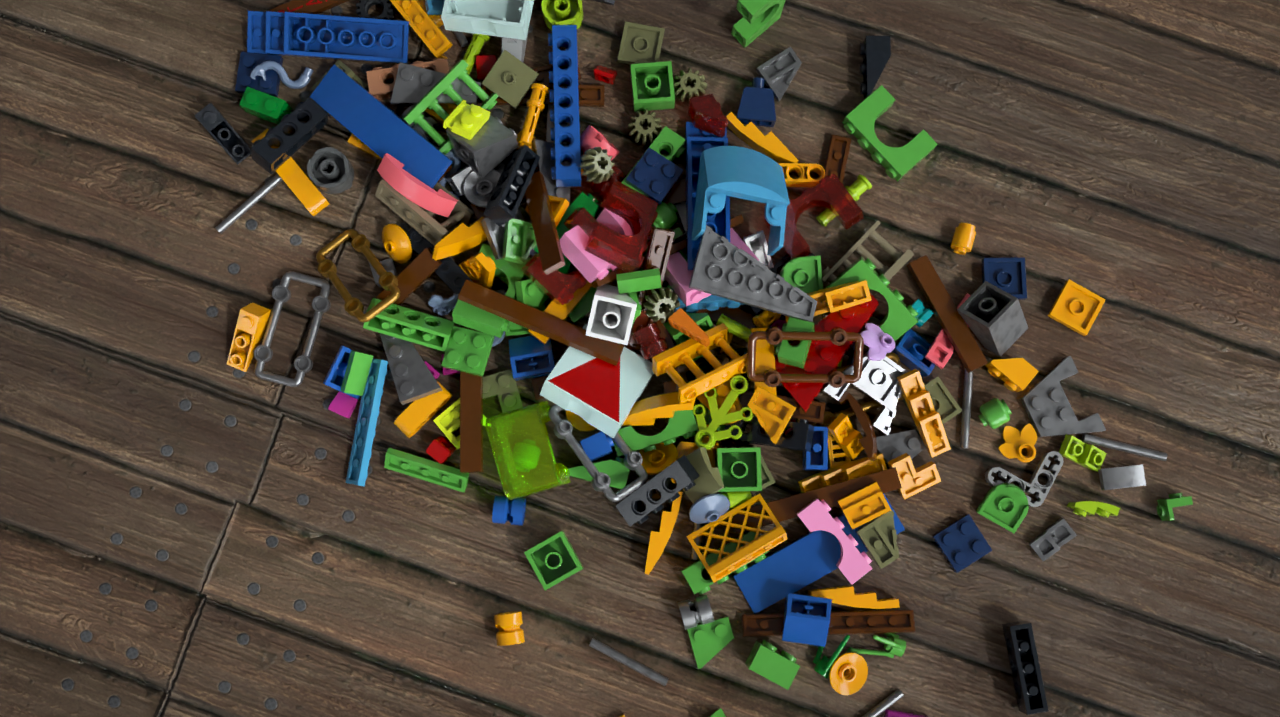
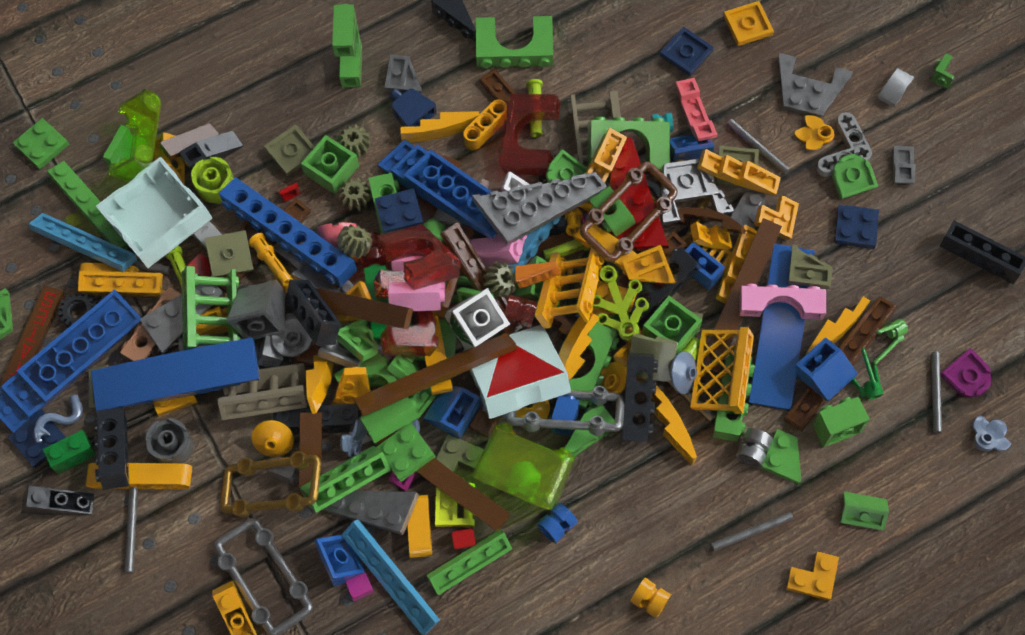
camera: 45 degrees left, 15 degrees down
bright green tile [340,350,373,396] -> none
coral slope [377,153,458,217] -> none
neon yellow plate [443,100,490,140] -> none
bright green brick [524,531,584,590] -> none
bright green tile [616,268,661,294] -> none
clear red slope [688,94,728,137] -> none
dark azure windscreen [691,146,790,256] -> none
light orange dish [829,652,868,695] -> none
light orange plate [838,482,891,530] -> none
lavender plate [860,323,895,361] -> none
reddish brown tile [907,255,988,373] -> none
light orange brick [950,223,976,255] -> none
flat silver slope [957,281,1028,357] -> none
bright green head [978,398,1012,429] -> none
light orange slope [985,358,1039,392] -> none
lime slope [1059,434,1107,472] -> none
lime slope [1067,501,1120,518] -> none
flat silver bar [1081,434,1167,461] -> none

